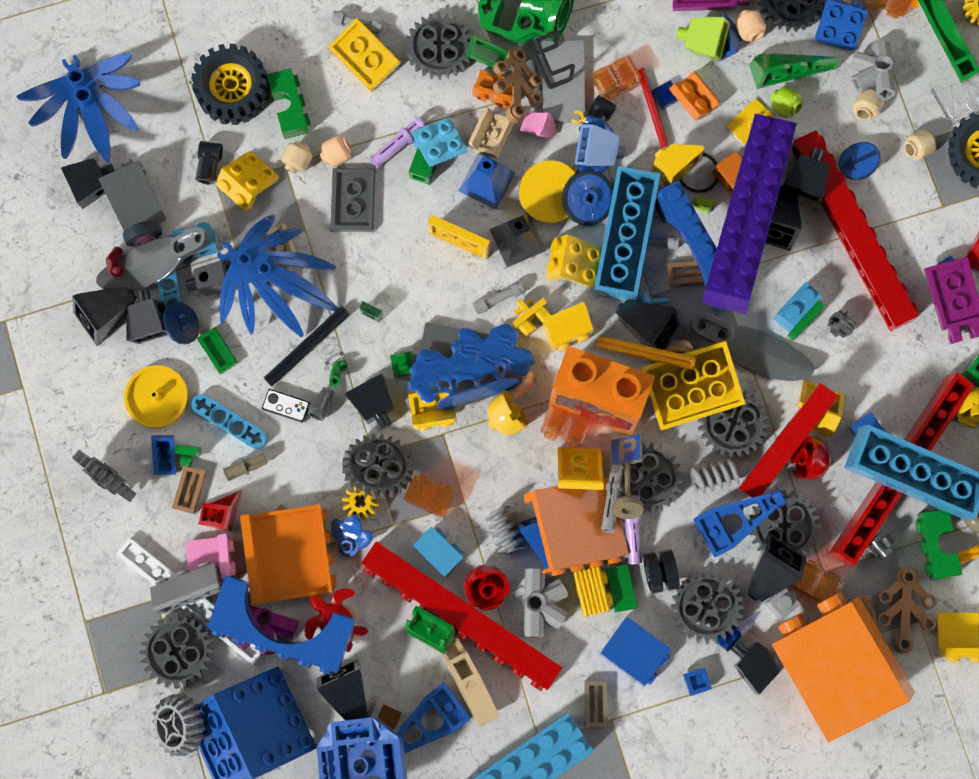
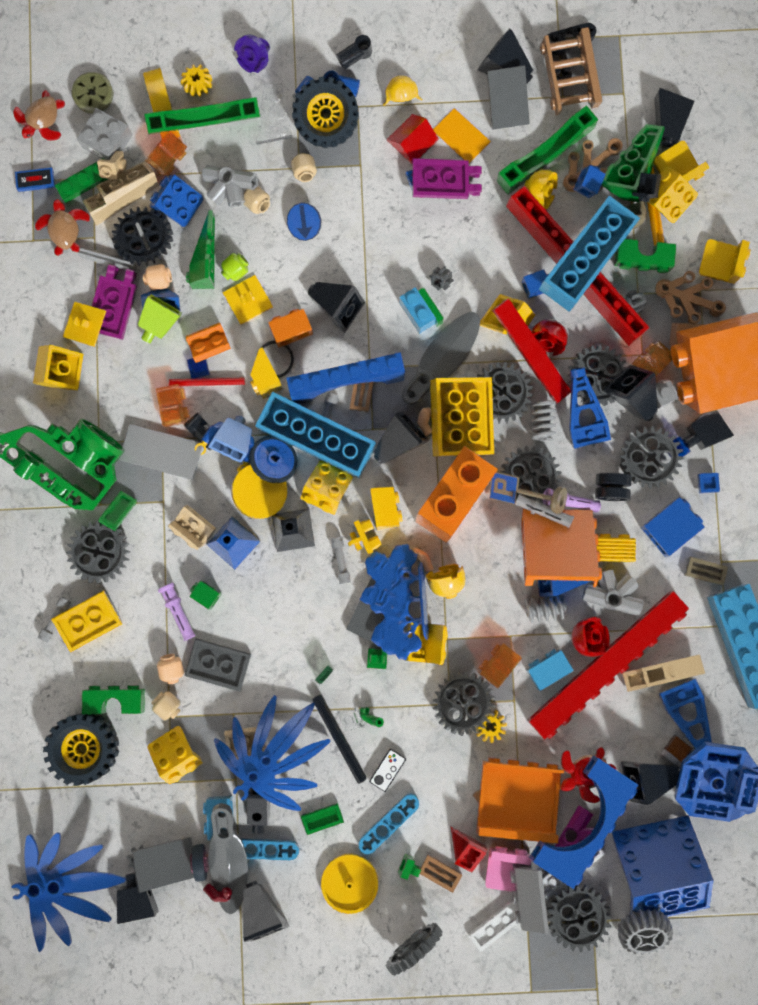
camera: 70 degrees left, 5 degrees up
black torso [126,290,168,344] -> none
blue slope [151,435,176,475] -> none
dark blue piece [163,302,200,345] -> none
black piece [195,141,223,185] -> none
dark tan axle [223,453,268,481] -> none
dark grey cone [308,387,334,421] -> none
blue plate [331,514,373,557] -> none
black torso [345,373,394,430] -> none
green hinge [406,606,456,654] -> none
medium azure hinge [411,117,468,167] -> none
yellow tile [428,215,490,259] -> none
orange bracket [472,70,512,108] -> none
medium nougat plant [493,47,542,123] -> none
bright pink tile [520,112,557,138] -> none
black piece [533,30,575,89] -> none
clear orange brick [541,405,591,448] -> none
yellow tile [557,447,604,490] -> none
light orange axle [597,336,695,370] -> none
green tile [605,564,637,613] -> none
medium azure hand [638,292,669,304] -> none
lime tile [691,196,715,214] -> none
dark purple brick [702,113,797,314] -> none
black torso [781,148,830,203] -> none
red brick [791,130,919,332] -> none

